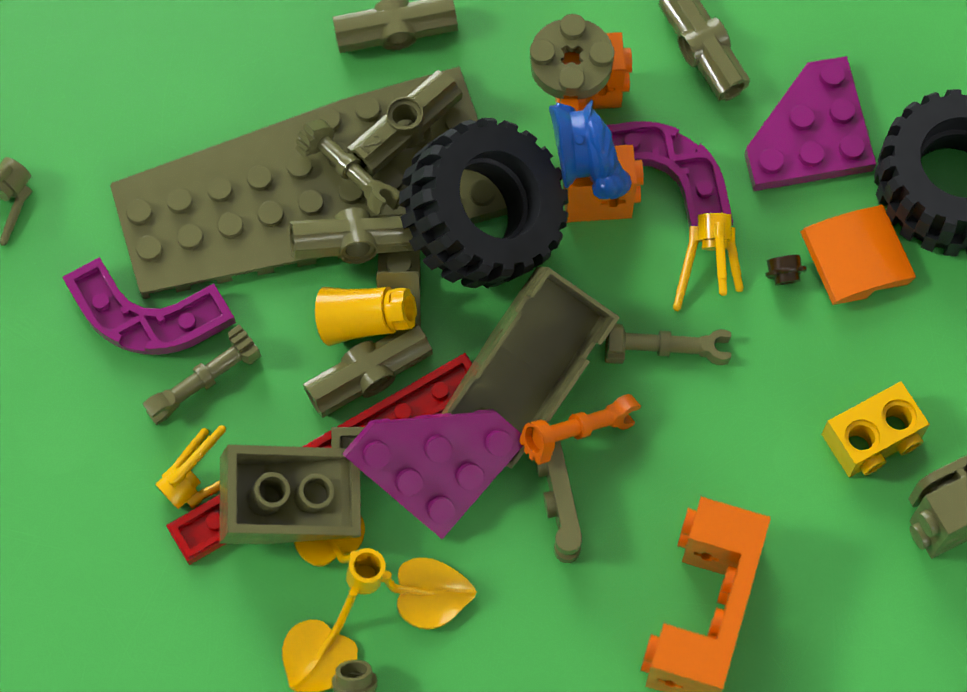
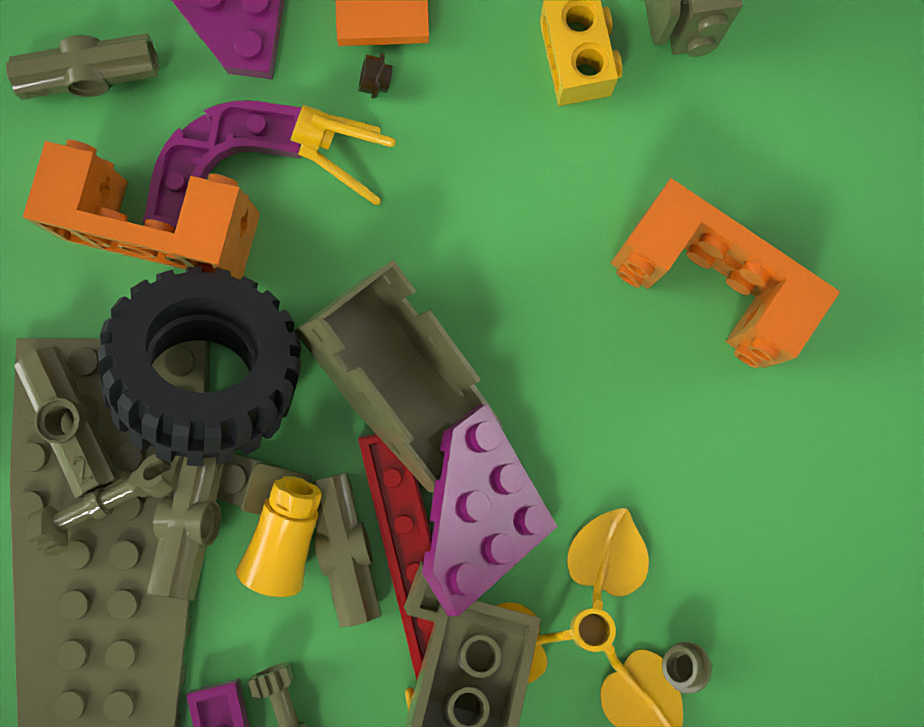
camera: 75 degrees left, 15 degrees up
orange piece [519,394,641,465] -> none
olive plate [530,14,615,100] -> none
olive plate [535,441,582,563] -> none
blue piece [549,100,632,199] -> none
olive piece [605,323,731,365] -> none

